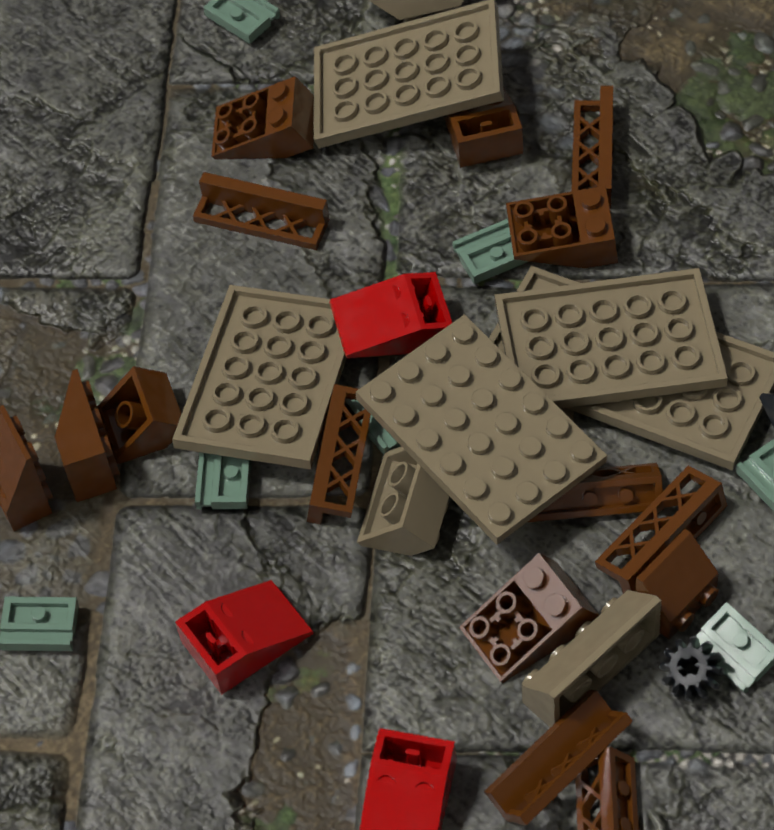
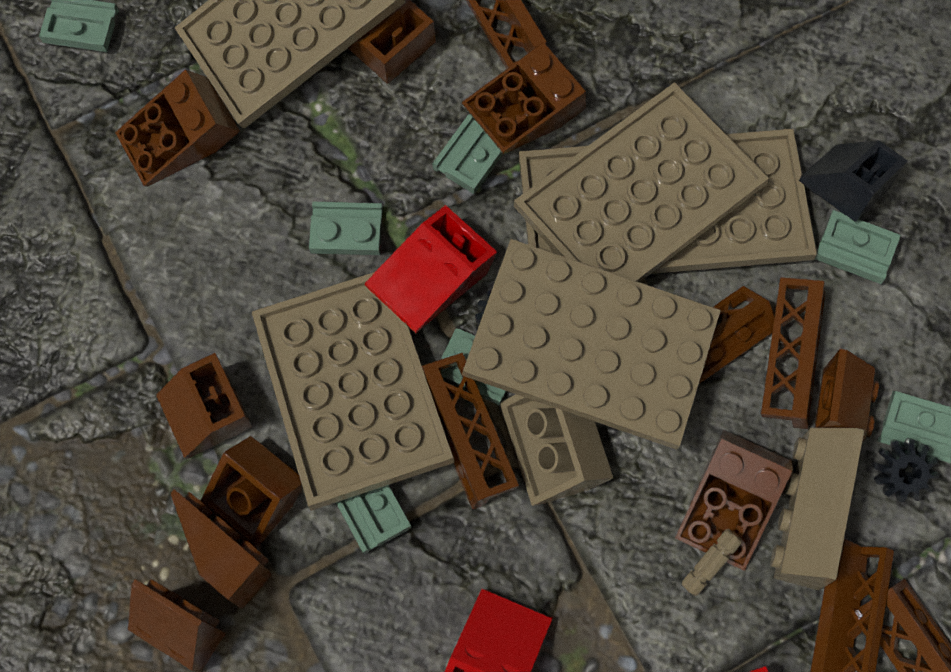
camera: 35 degrees left, 15 degrees up
reddish brown fence [193,172,330,251] -> none
none -> reddish brown slope [156,353,253,460]
none -> sand green plate [309,202,383,255]
none -> dark tan axle [682,529,742,596]

